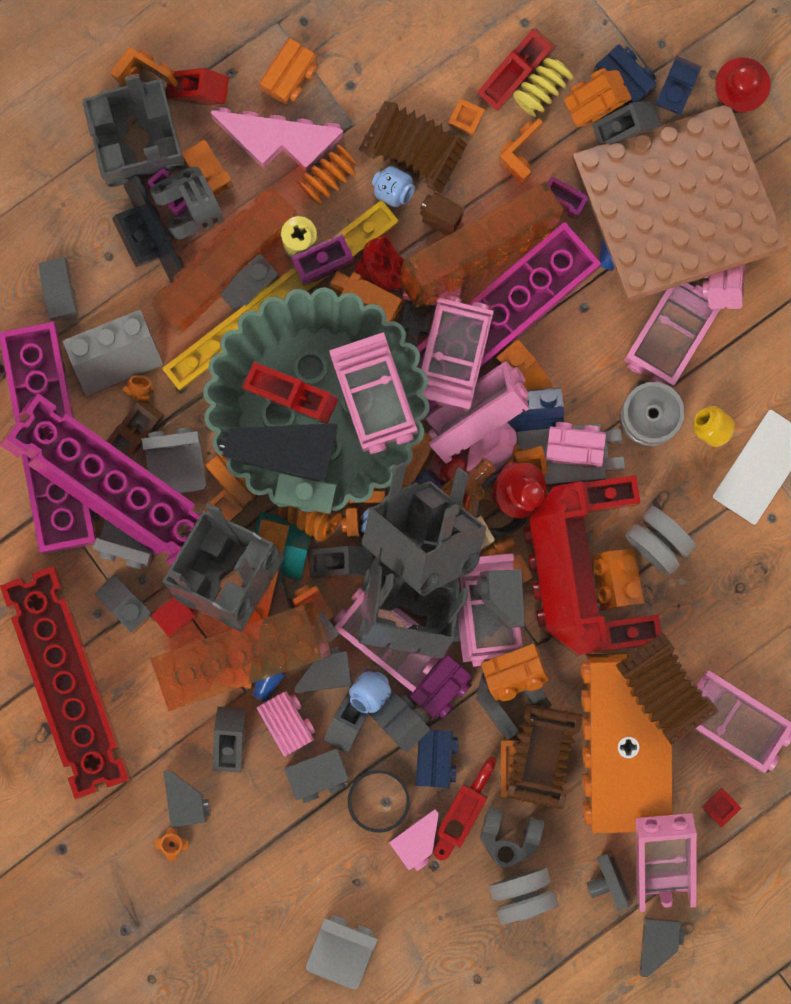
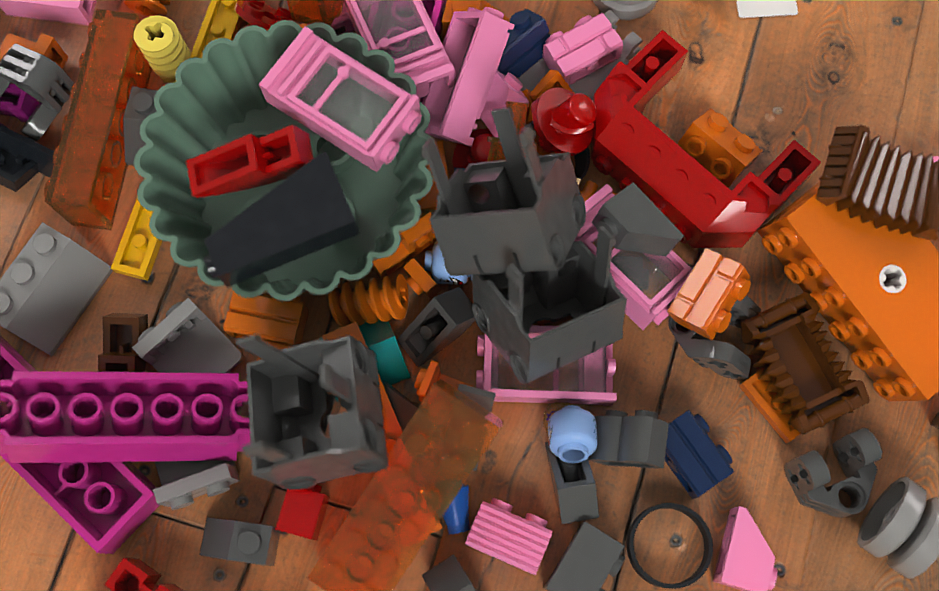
camera: 35 degrees left, 10 degrees down
orange plate [123,375,154,401] -> none
sand green tile [274,474,336,514] -> none
magenta brick [291,233,354,287] -> none
dark grey slope [295,647,352,694] -> none
magenta brick [409,654,472,719] -> none
red piece [434,756,497,861] -> none
light grey wheel [625,506,697,576] -> none

